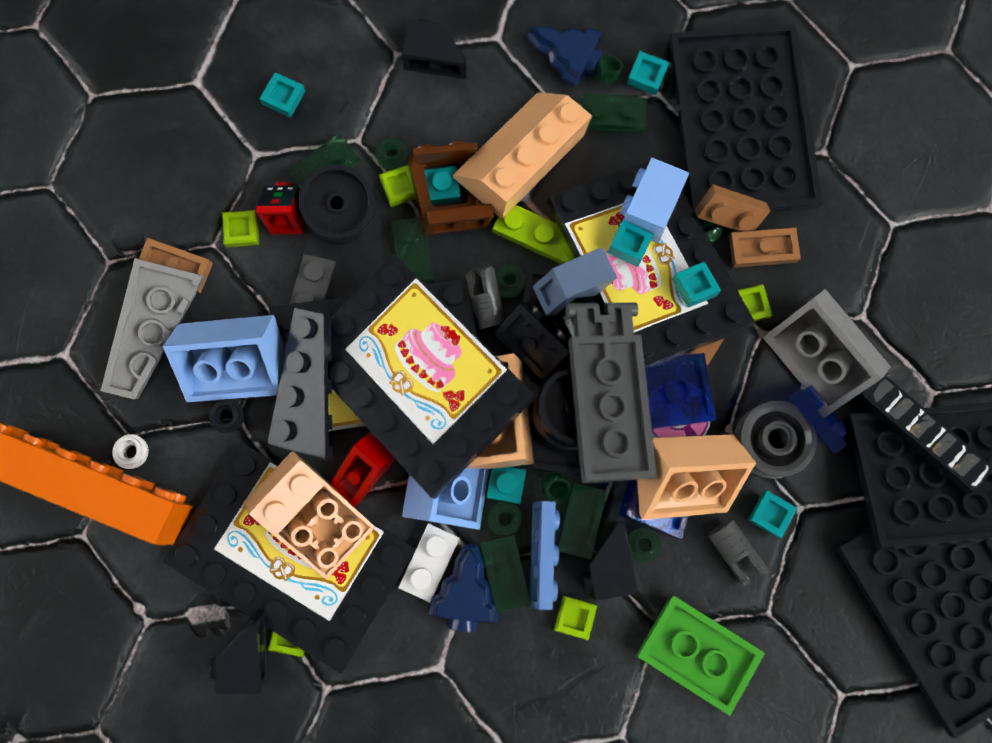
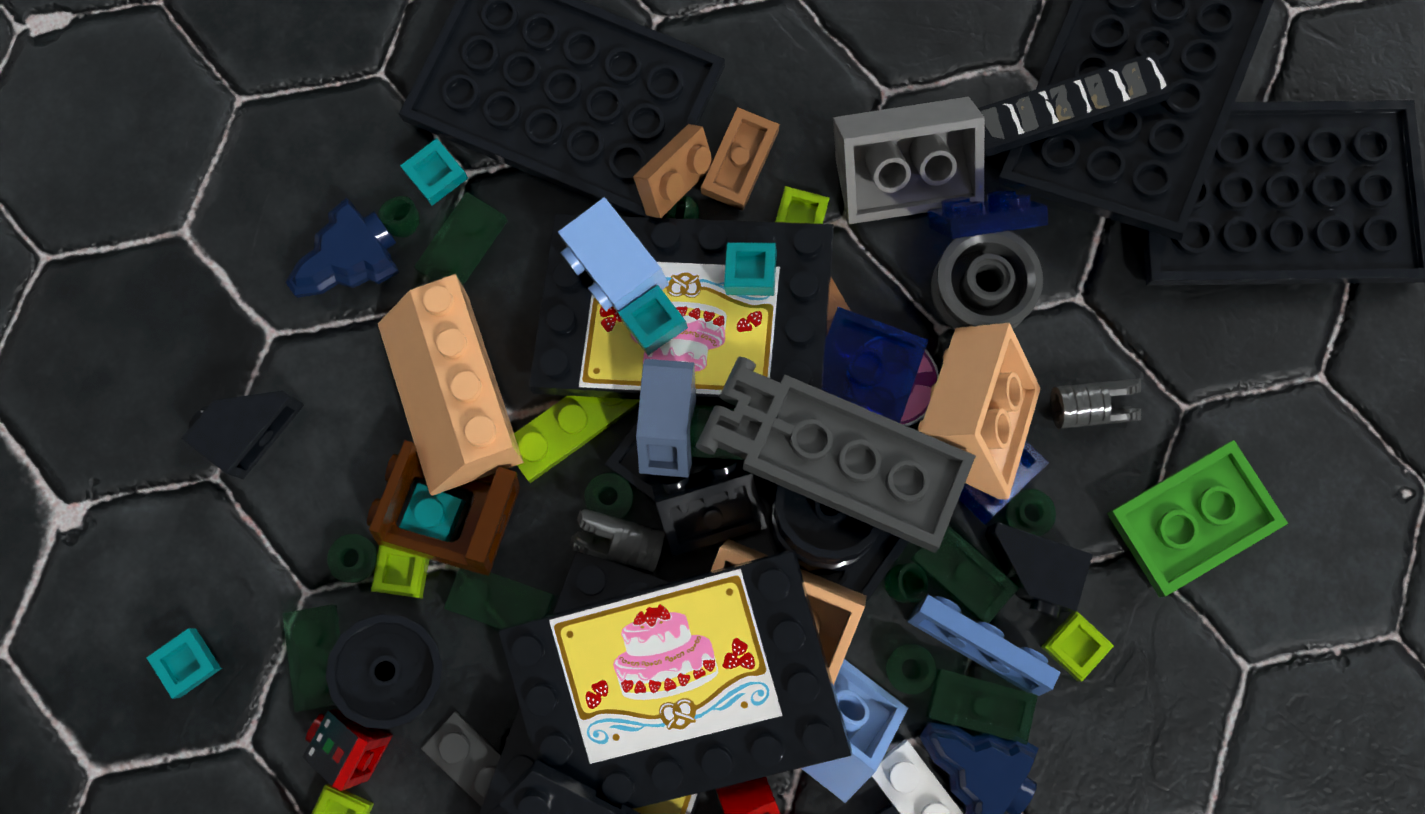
camera: 55 degrees left, 0 degrees up
teal plate [486,467,526,505] -> none
teal plate [747,490,797,538] -> none

